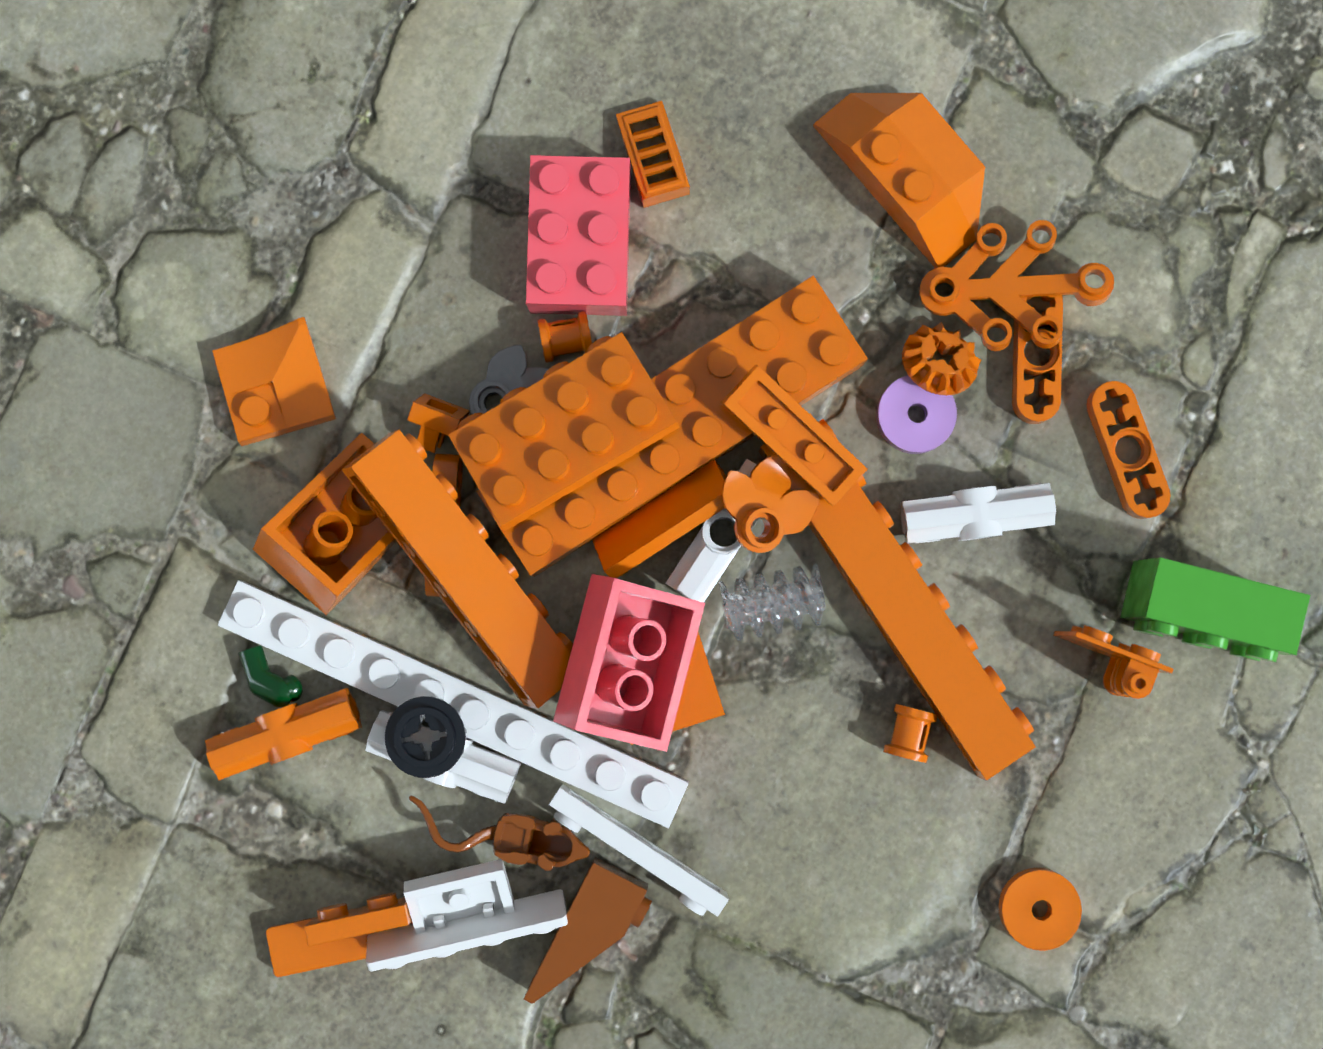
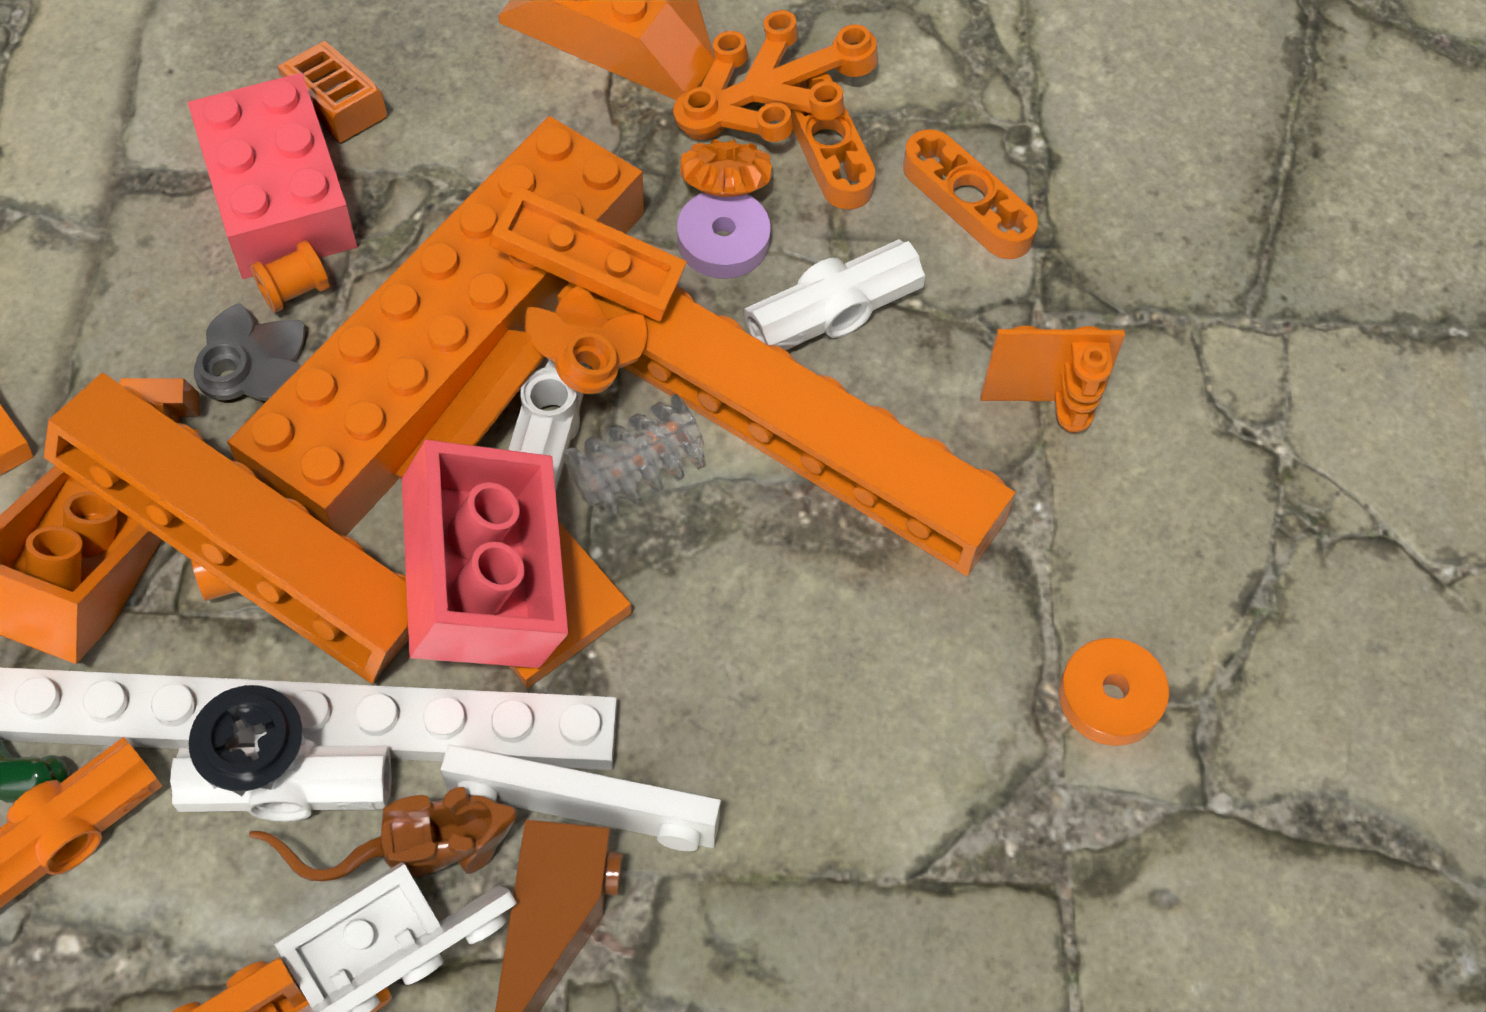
camera: 25 degrees left, 25 degrees down
orange bracket [448,332,680,531] -> none
orange bush [883,704,938,763] -> none
bright green brick [1120,557,1311,662] -> none

